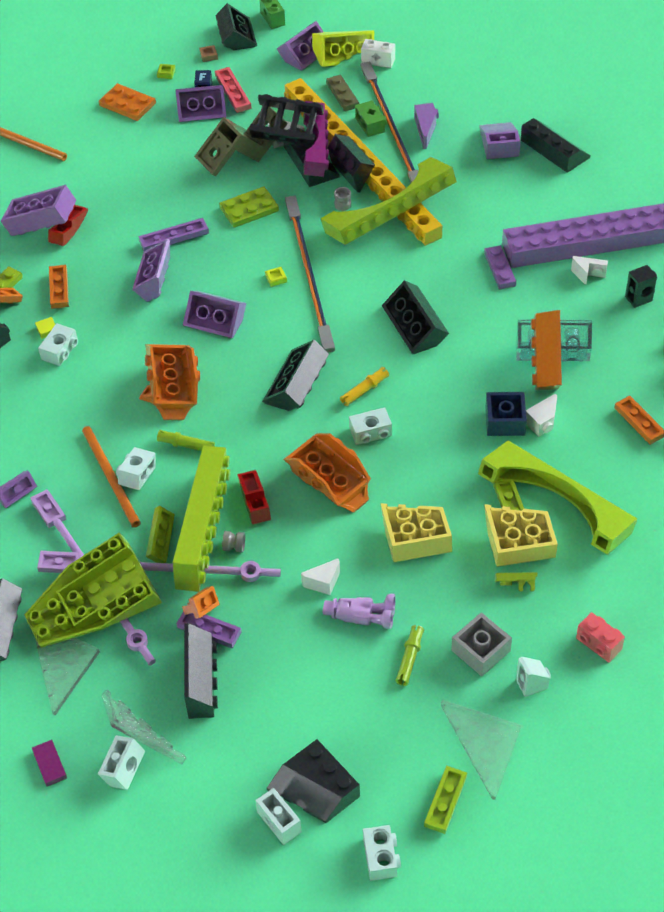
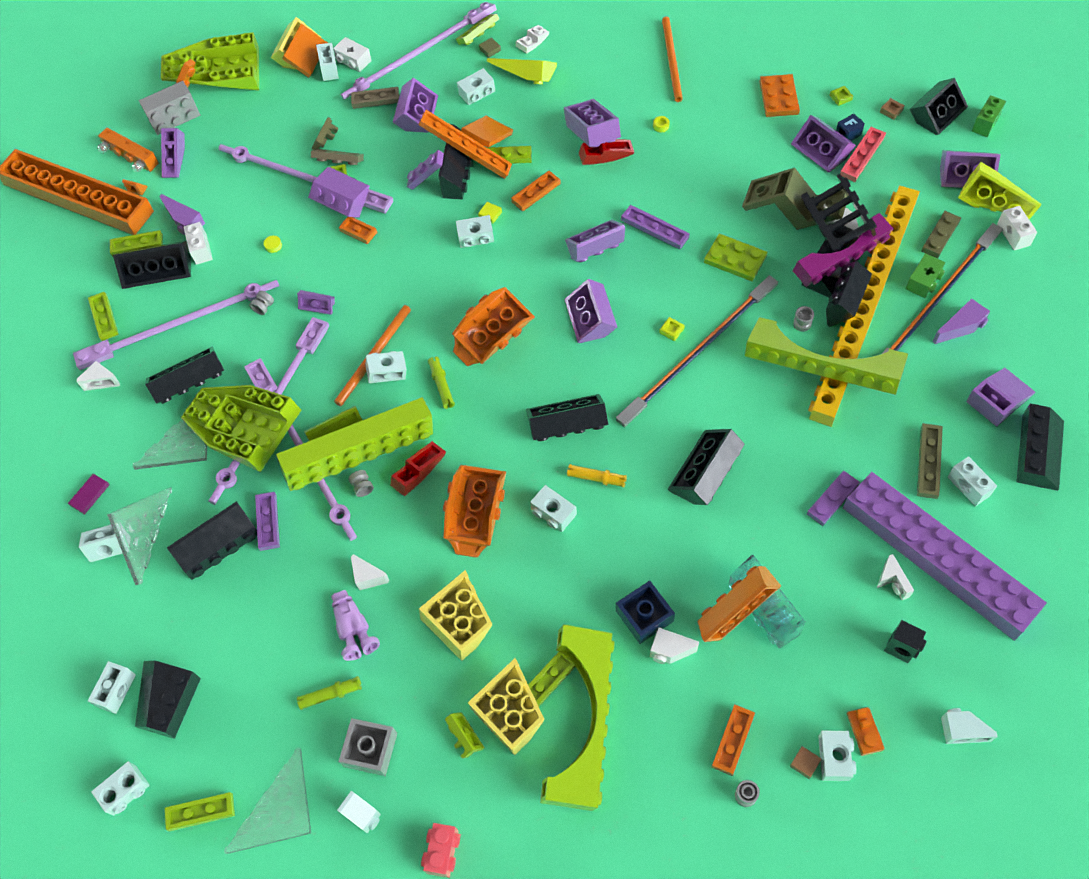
camera: 60 degrees right, 10 degrees up
orange plate [182,586,220,619] -> none
none -> neon yellow tile [653,116,670,132]
none -> olive plate [917,423,943,499]
none -> light aqua brick [948,456,997,507]

